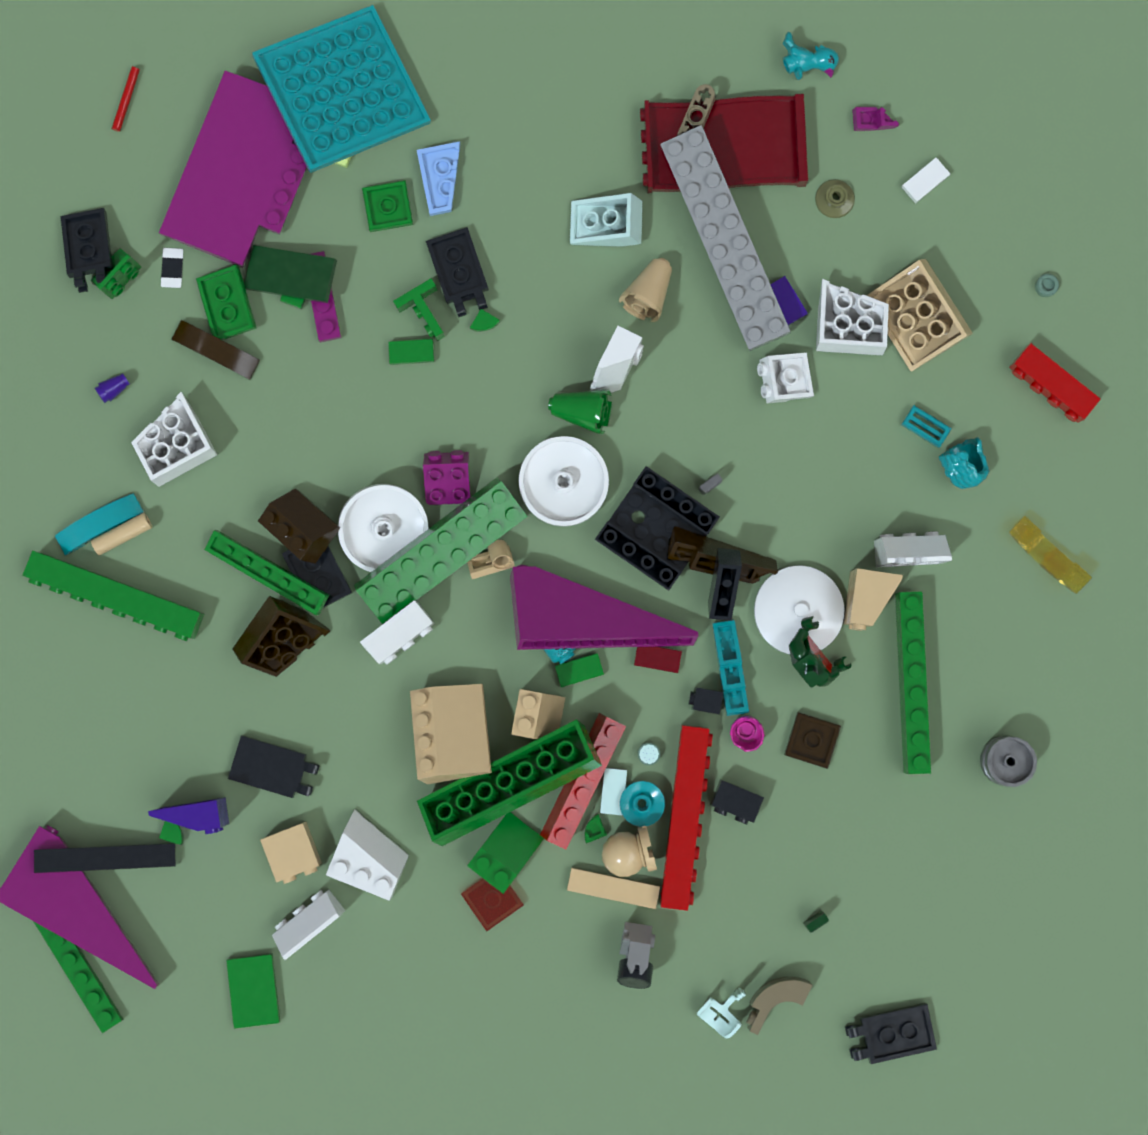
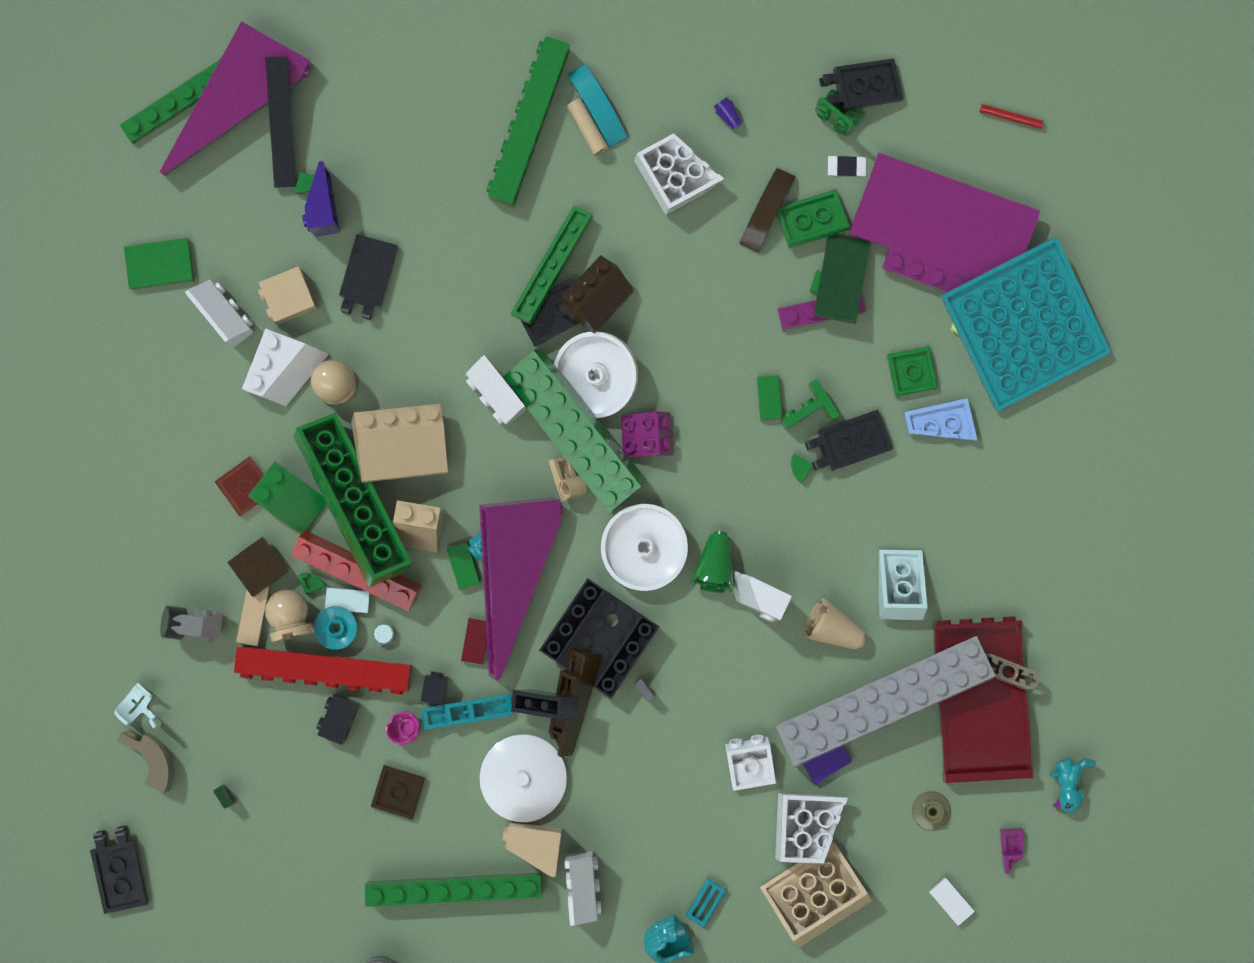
camera: 90 degrees right, 0 degrees up
dark brown wedge [232,596,331,677] -> none
dark green torso [789,616,852,688] -> none
none -> dark brown tile [227,537,289,597]
none -> tan tile [310,360,357,405]

